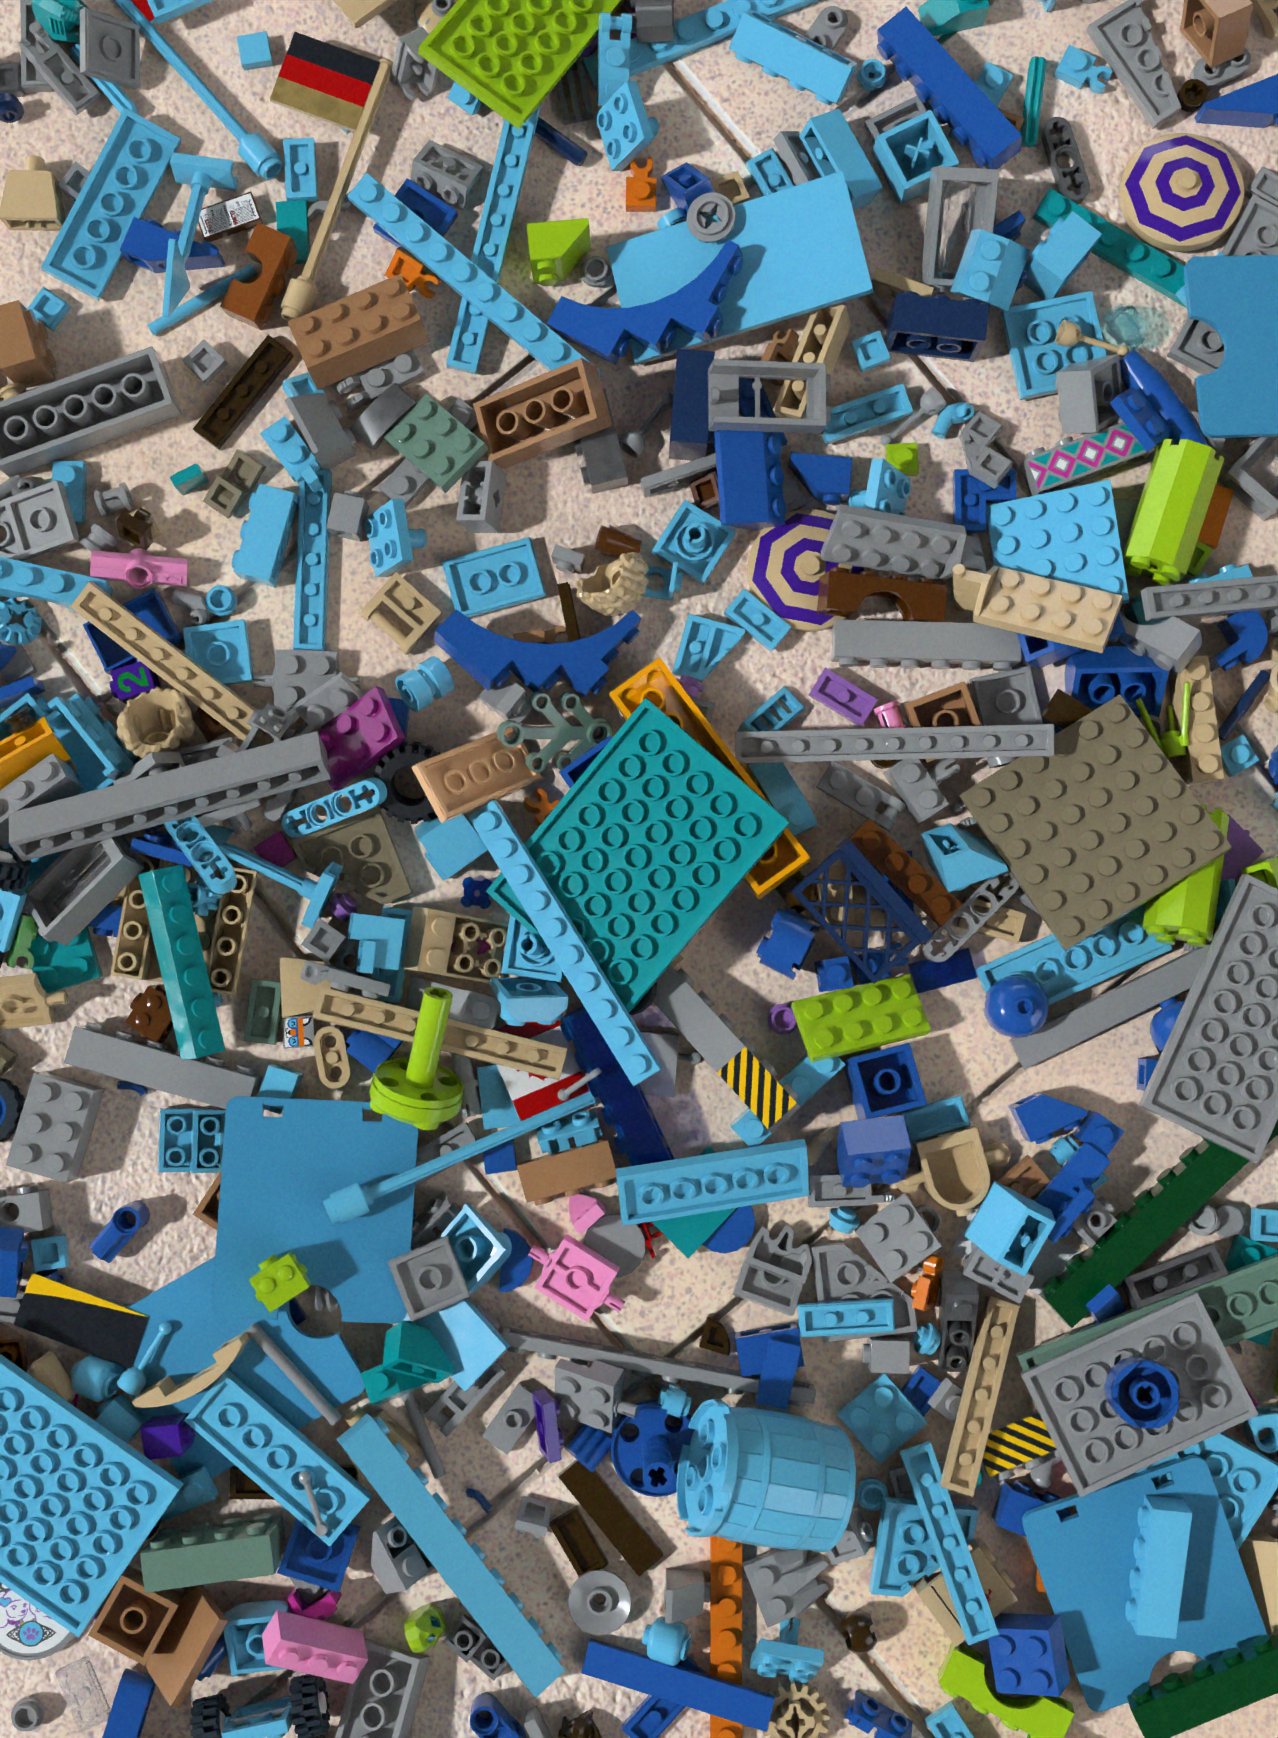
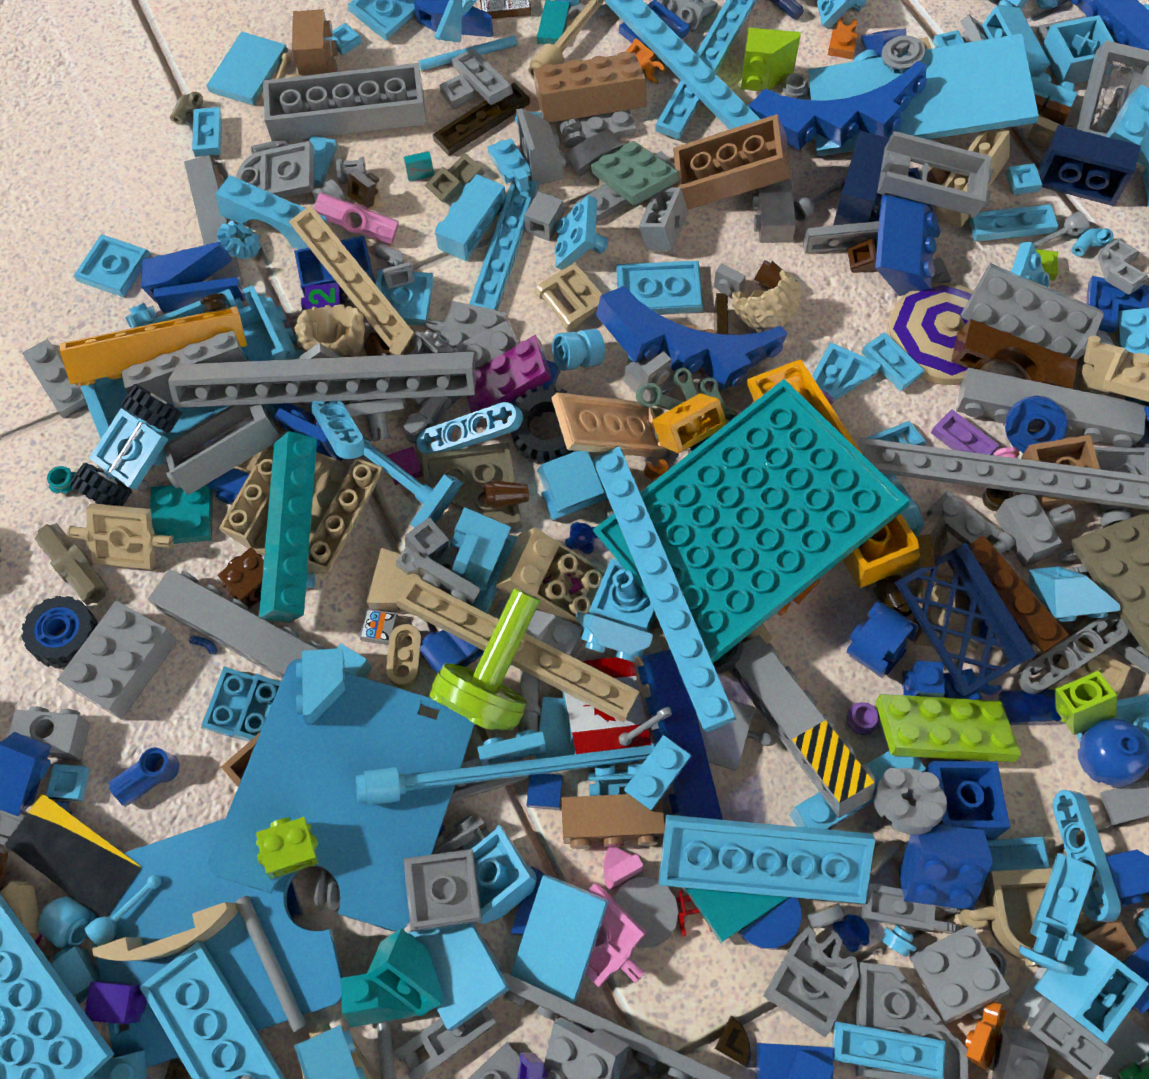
camera: 15 degrees right, 20 degrees down
bright green plate [6,913,37,969] -> none
medium azure gear [187,876,223,917] -> none
medium azure plate [206,585,237,617] -> none
dark orange arch [220,222,298,330] -> none
sand green plate [243,979,282,1045] -> none
medium lavender plate [329,893,358,922] -> none
medium azure bracket [641,561,683,601] -> none
medium azure plate [652,499,737,586] -> none
blue slope [788,452,852,506] -> none
none -> medium azure slope [296,648,346,725]
none -> light grey slope [383,262,415,289]
none -> tan plate [389,327,416,355]
none -> light grey plate [451,48,513,105]
none -> medium azure plate [477,730,547,766]
none -> reddish brown cone [484,480,529,510]
none -> medium azure tile [510,874,609,1004]
none -> medium azure plate [624,735,691,811]
none -> light orange brick [652,393,727,453]
none -> light grey tile [807,903,844,928]
none -> clear blue plate [833,914,870,952]
none -> light grey plate [874,768,947,835]
none -> dark brown tile [917,511,948,568]
none -> blue tile [1004,395,1068,453]
none -> medium azure piece [1019,853,1094,975]
none -> medium azure hips [1031,72,1078,126]
none -> medium azure beam [1053,790,1121,923]
none -> lime head [1055,670,1117,735]

